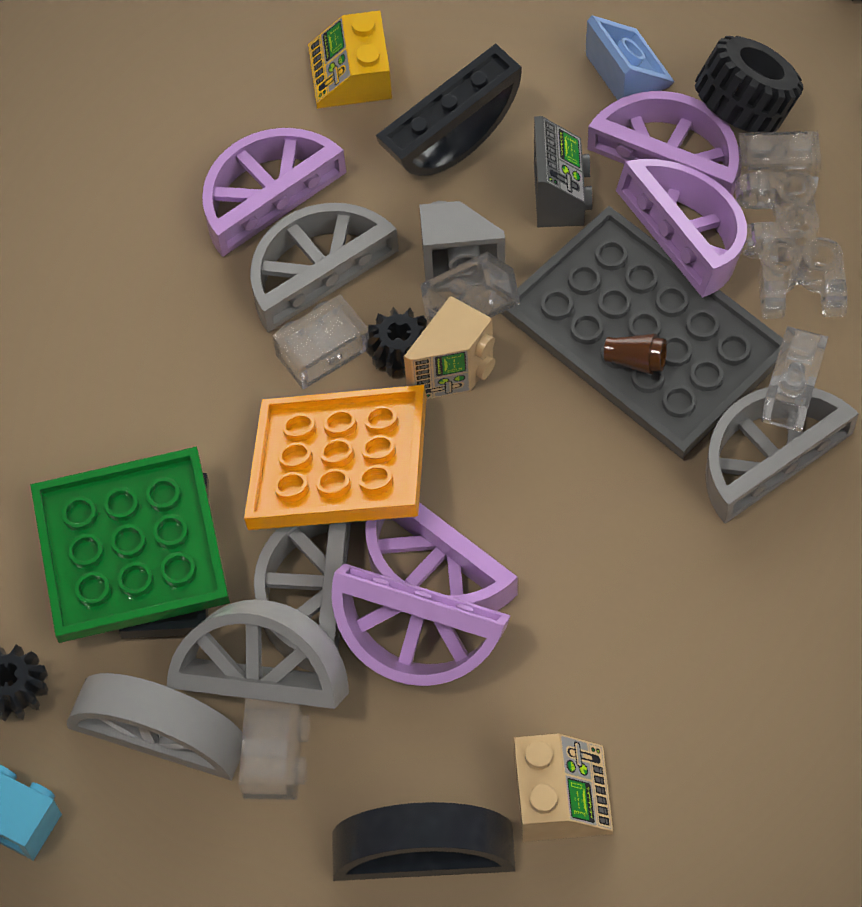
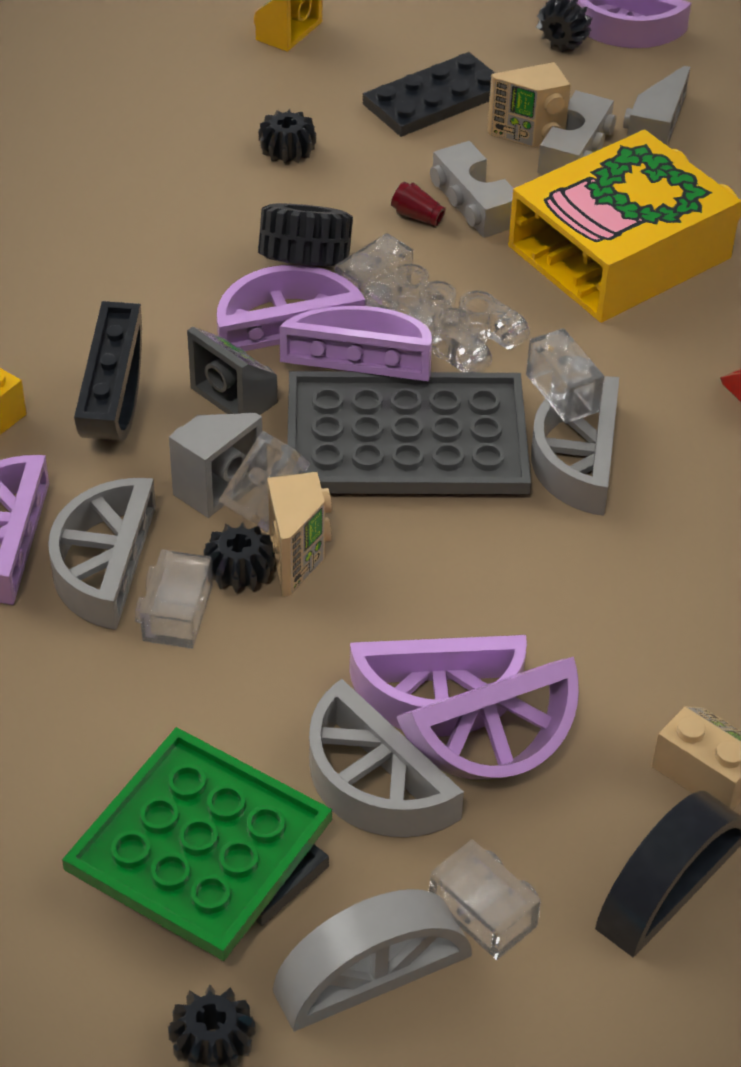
camera: 50 degrees left, 15 degrees down
light grey window [167,599,349,709] -> none
light orange plate [244,385,427,530] -> none
light blue slope [586,15,675,100] -> none
reddish brown cone [604,333,667,375] -> none

